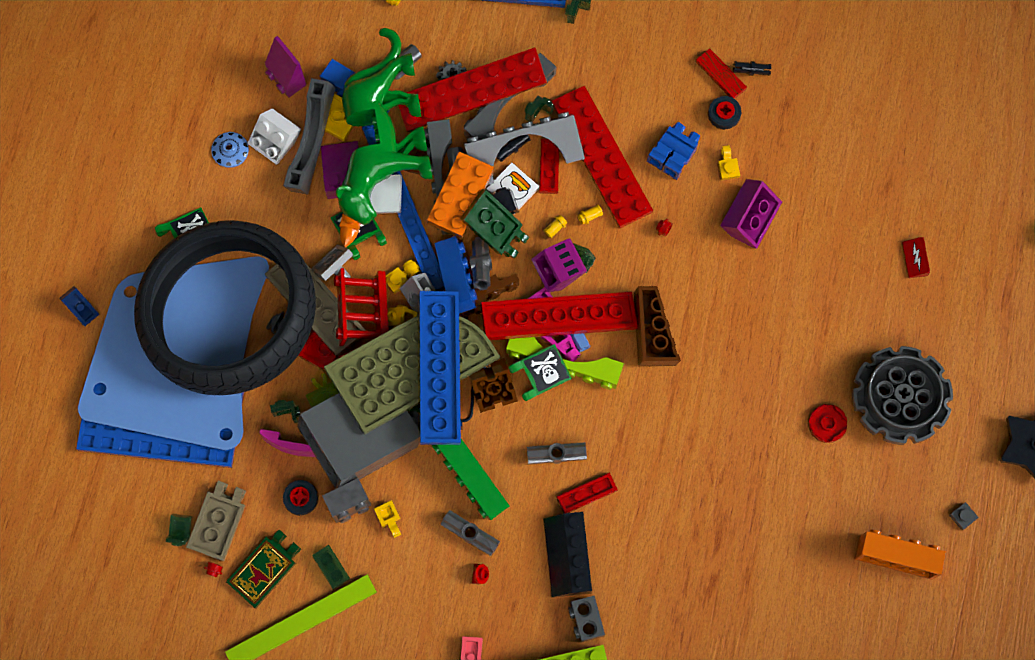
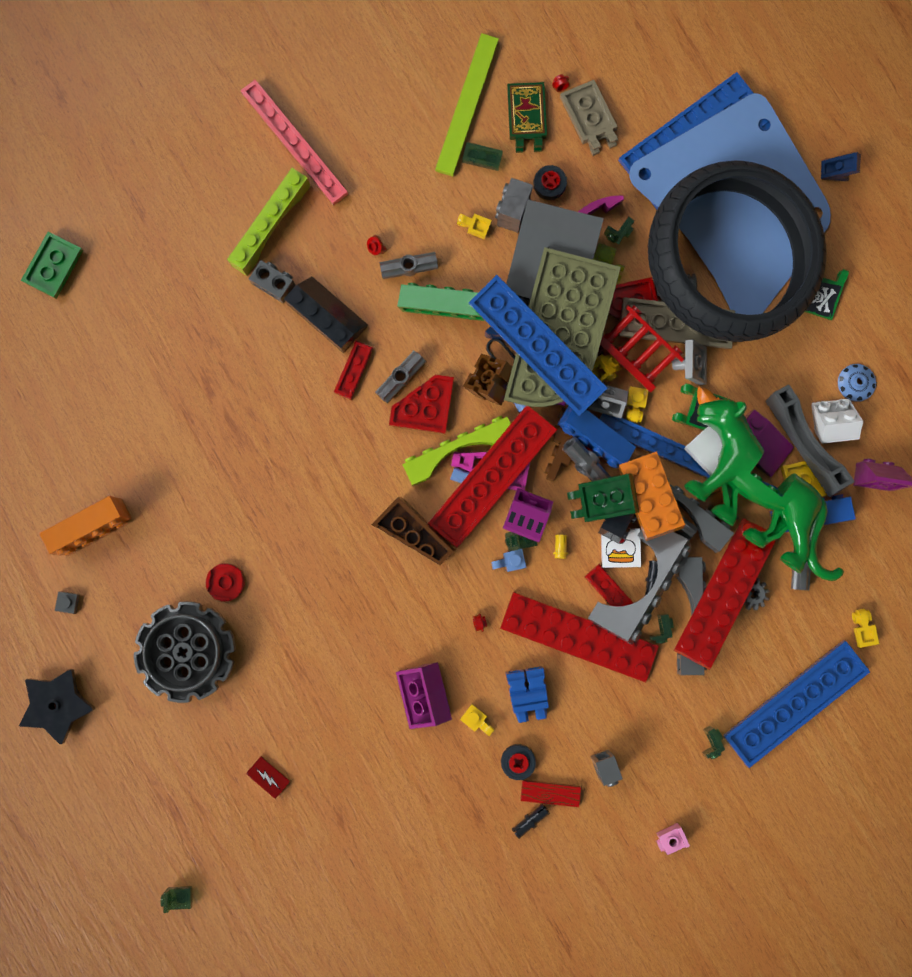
camera: 135 degrees right, 10 degrees up
clear green bracket [166,513,192,546] -> none
flag [509,344,572,401] -> none
yellow pin [578,205,603,225] -> none
none -> red plate [389,374,454,434]
none -> medium blue plate [491,549,526,572]
none -> dark grey brick [590,750,623,787]

